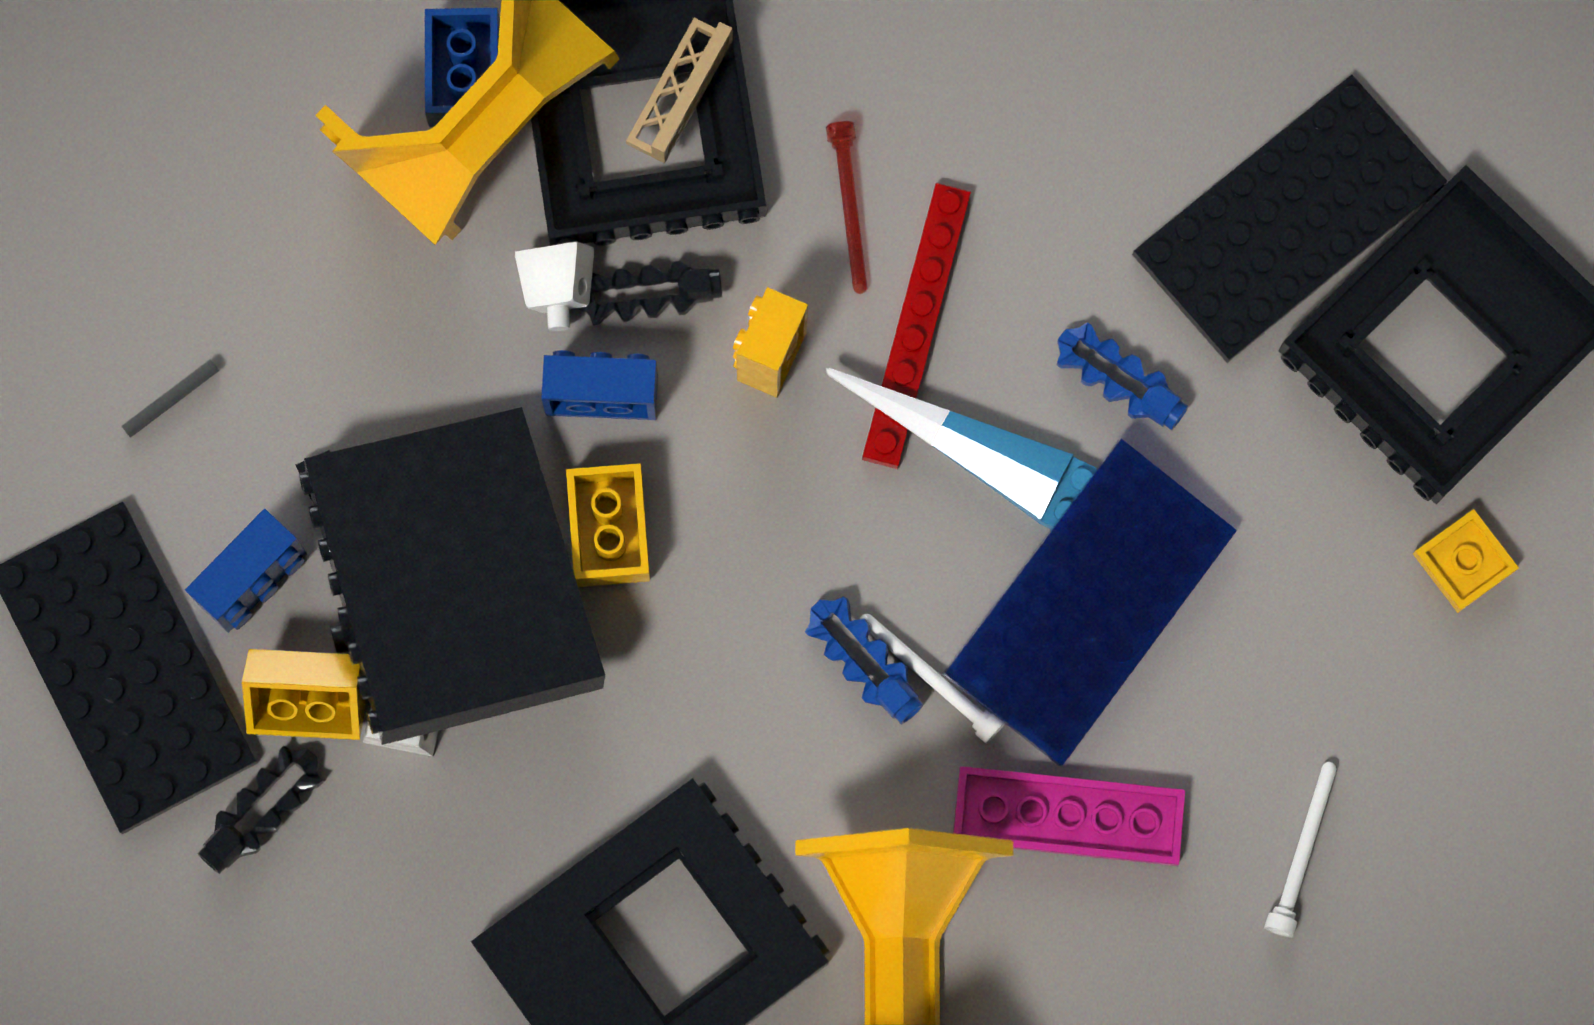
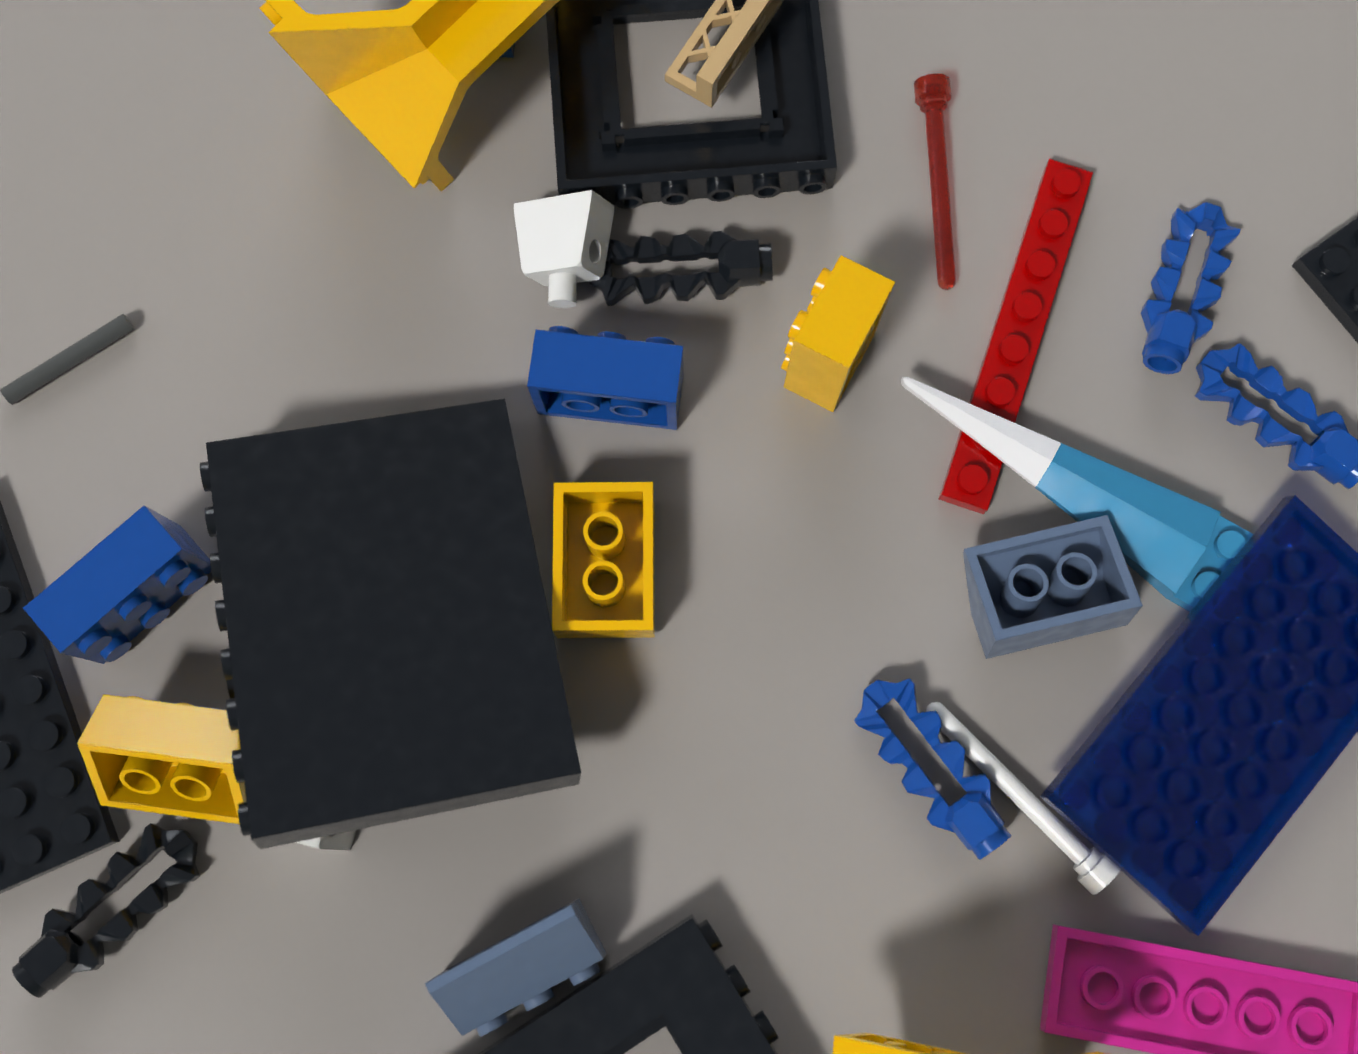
camera: 10 degrees right, 0 degrees up
none -> sand blue slope [425,899,607,1037]
none -> sand blue slope [963,515,1143,659]
none -> blue sword [1141,202,1240,374]

